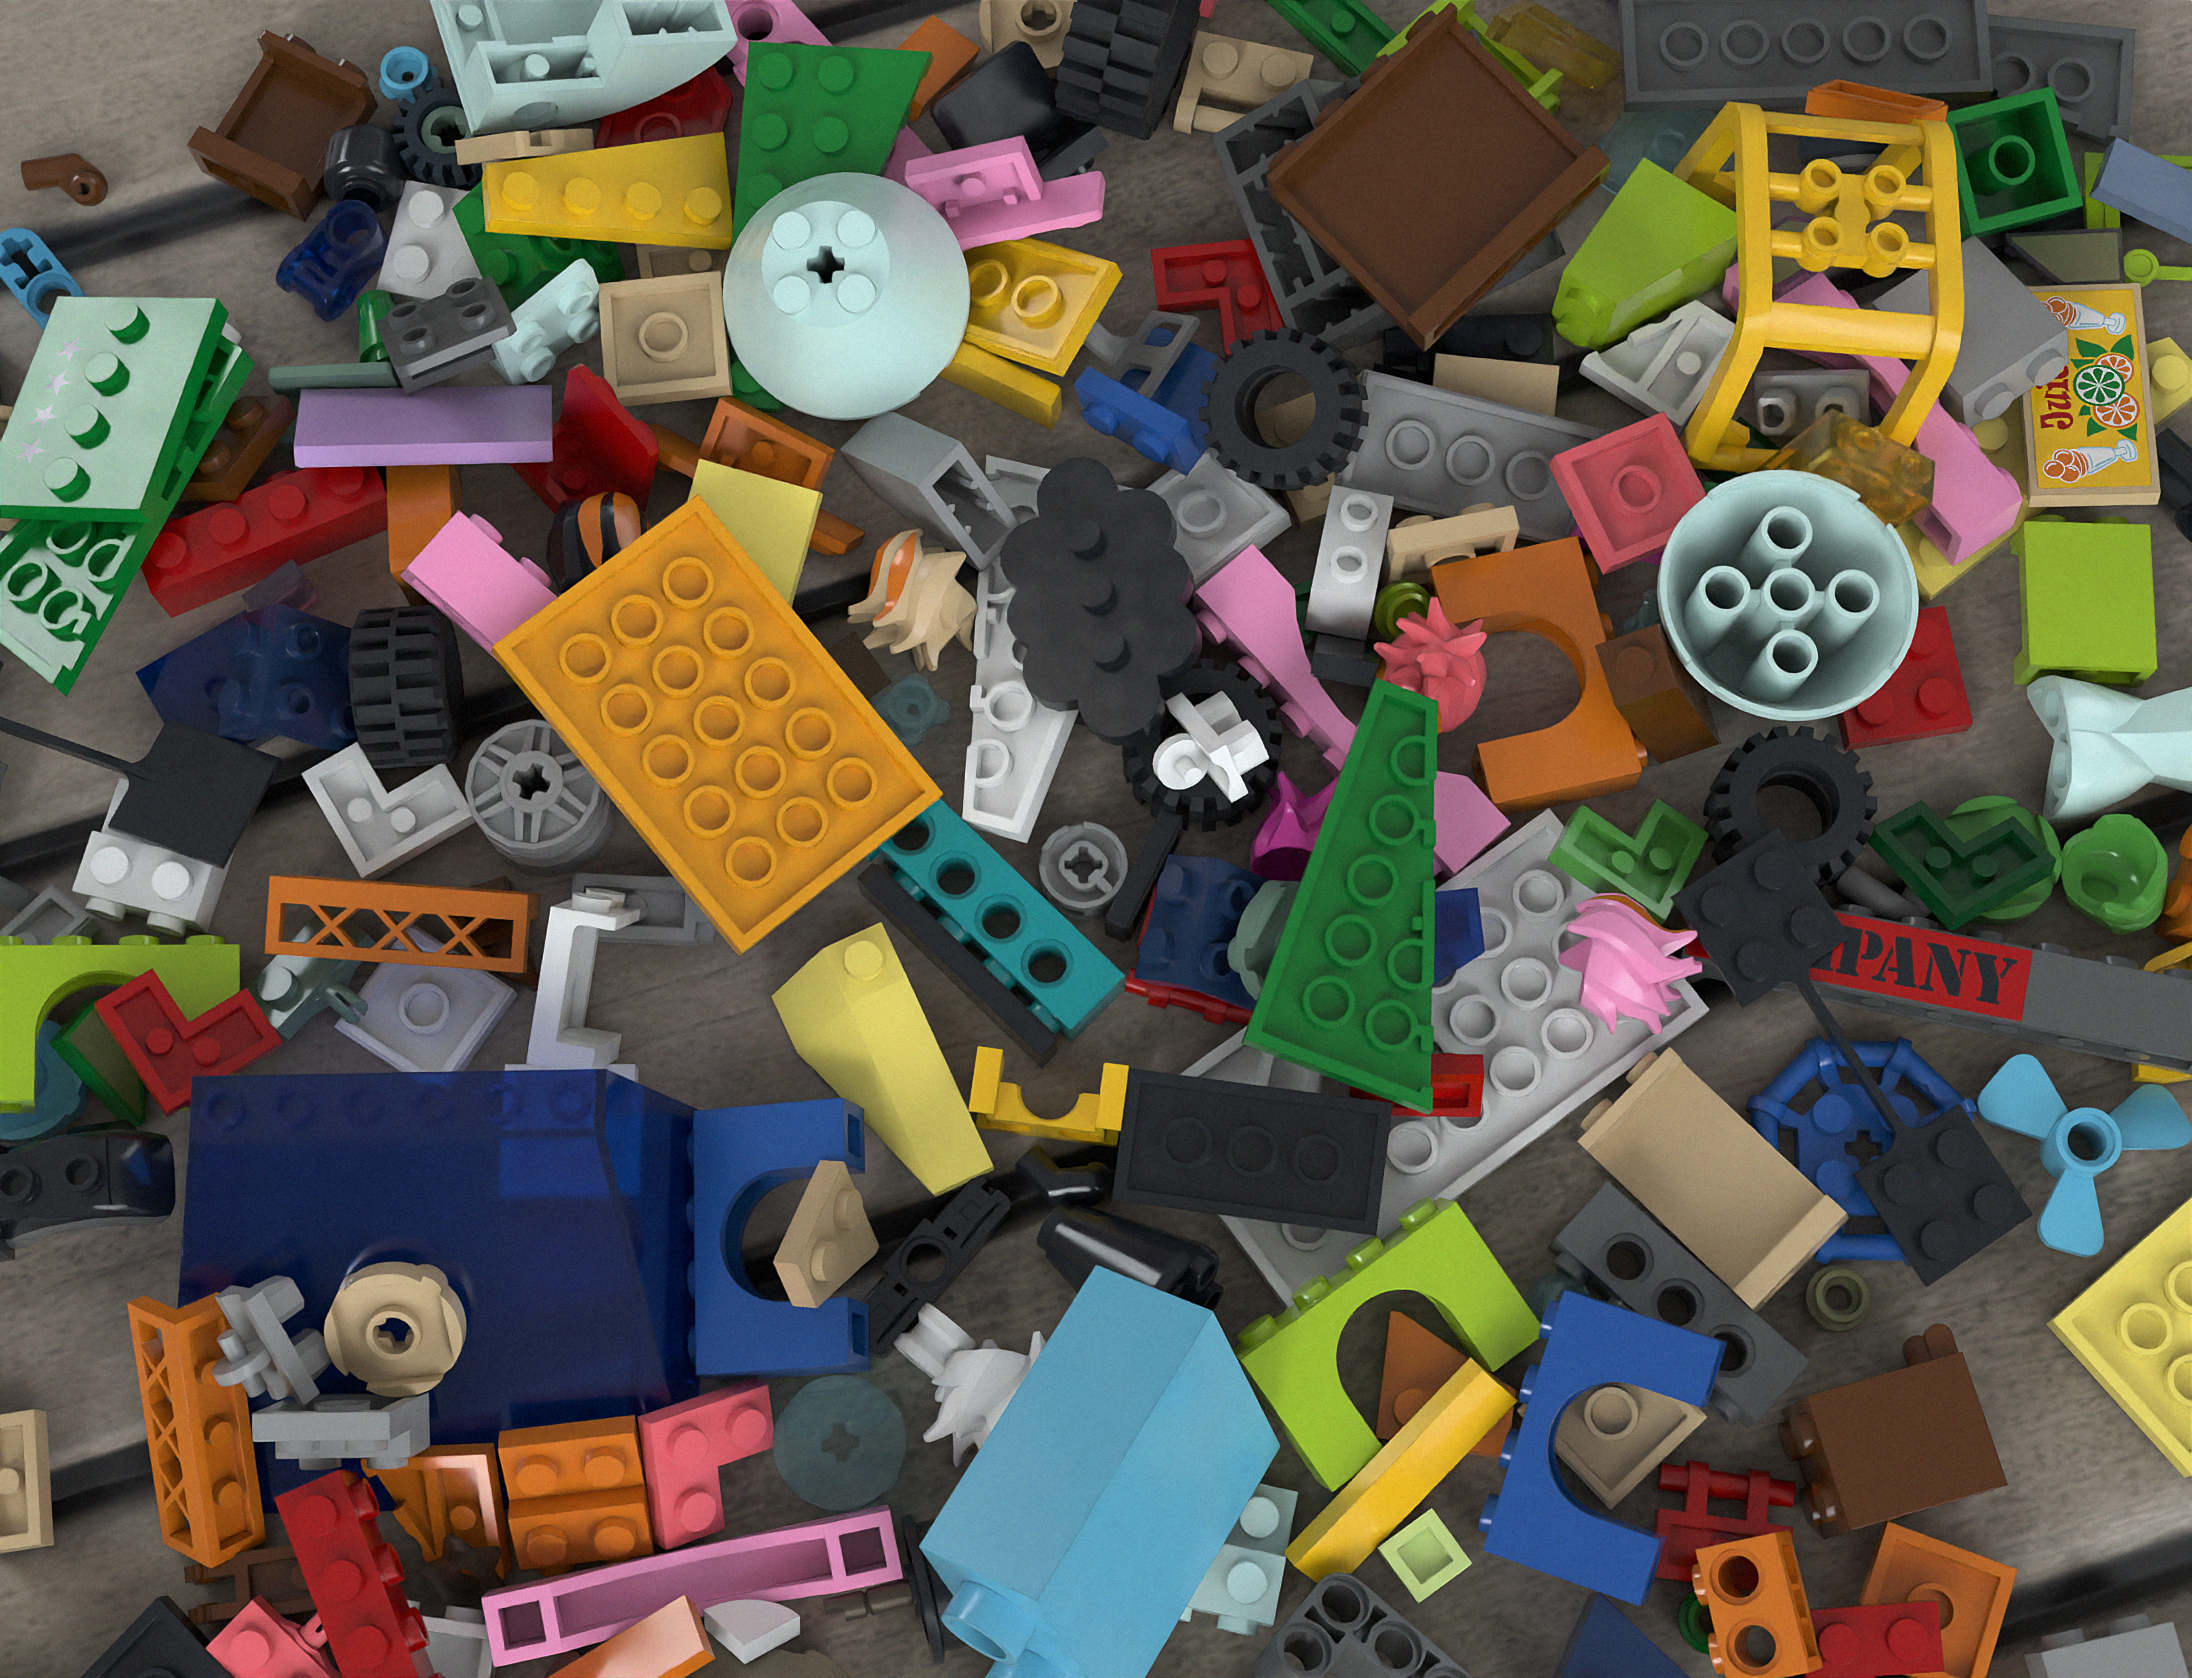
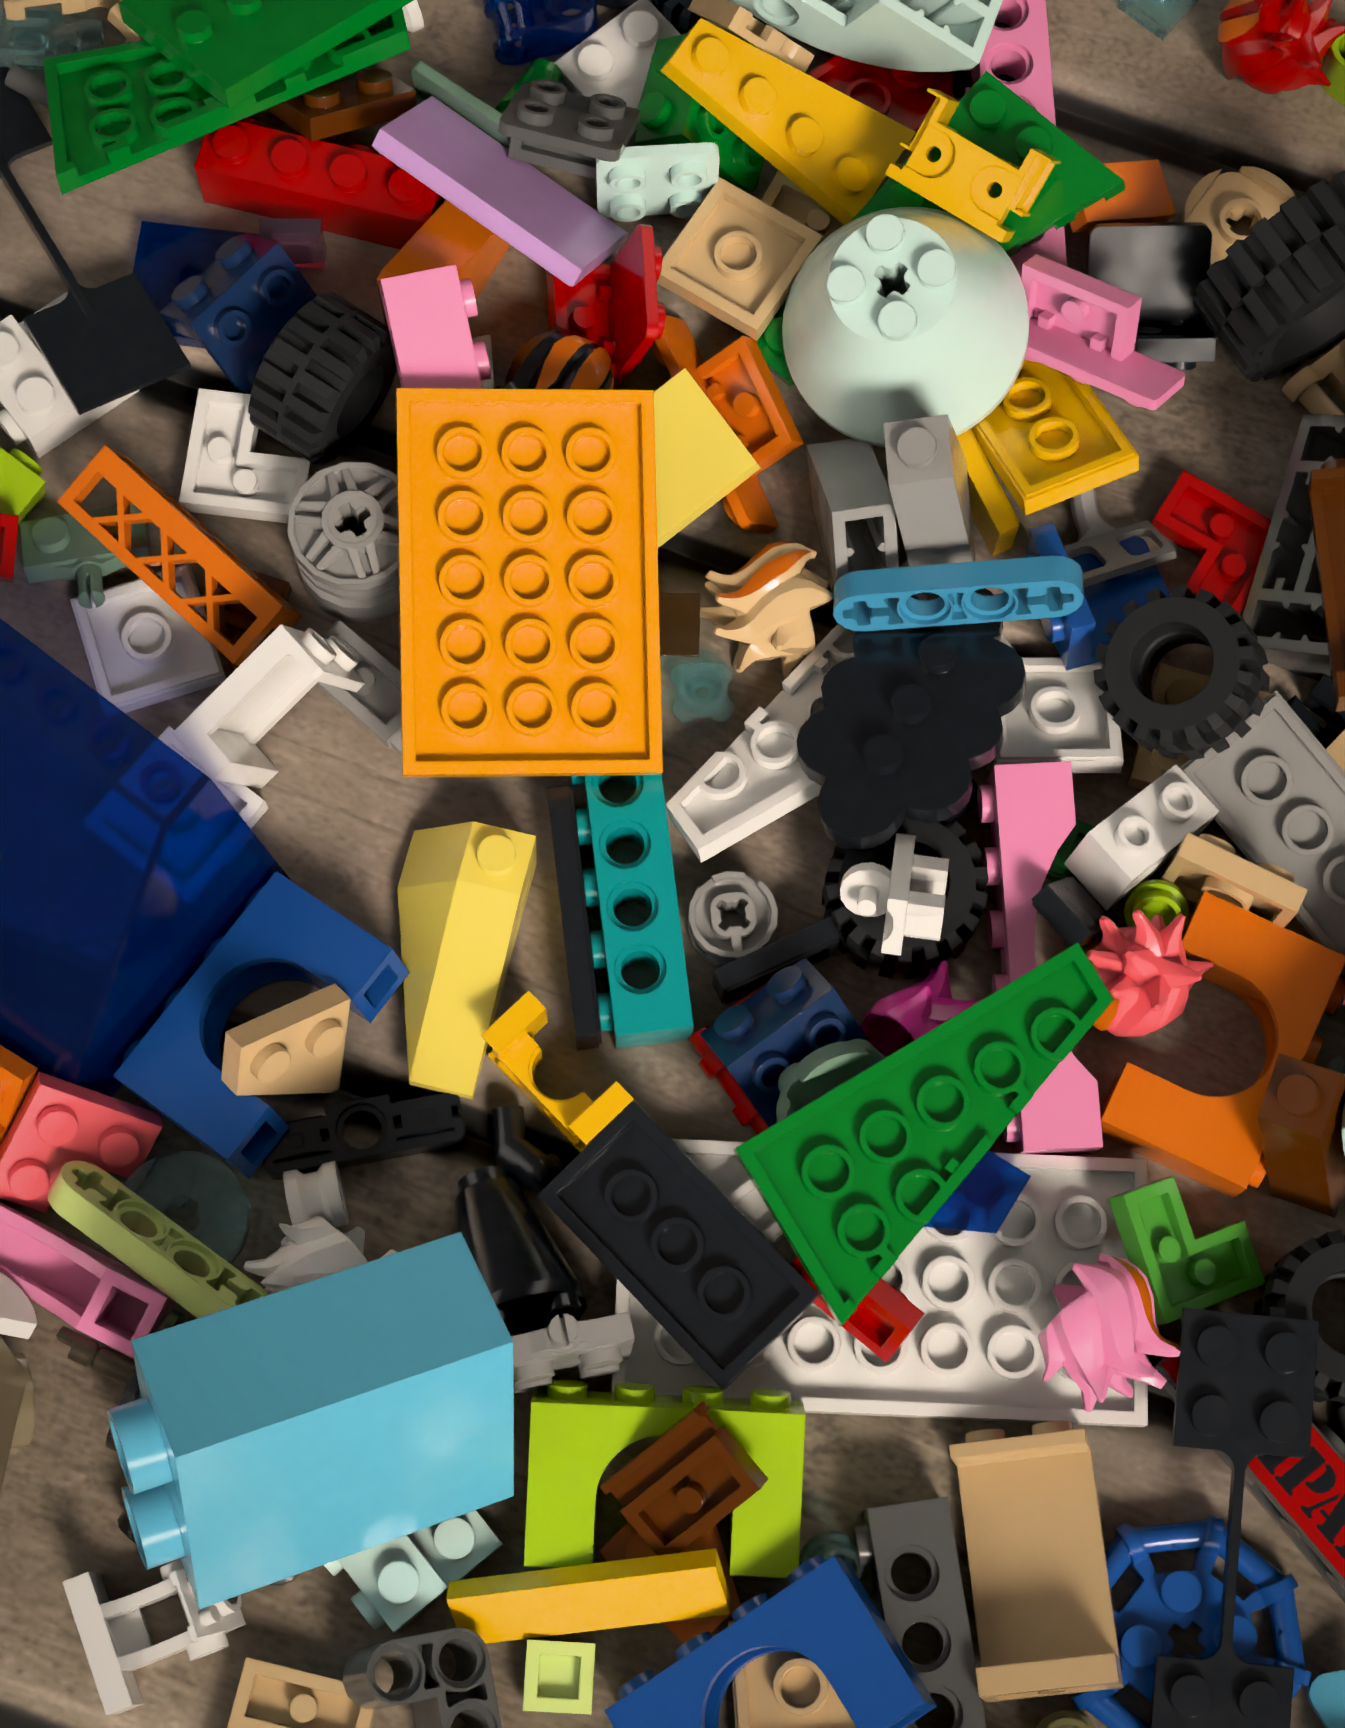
camera: 35 degrees right, 0 degrees up
none -> yellowish green beam [48,1160,270,1318]
none -> light grey plate [511,1312,635,1393]
none -> reddish brown plate [600,1401,768,1555]
none -> dark azure beam [833,556,1084,632]
none -> light grey slope [883,414,976,567]
none -> yellow piece [885,88,1061,243]

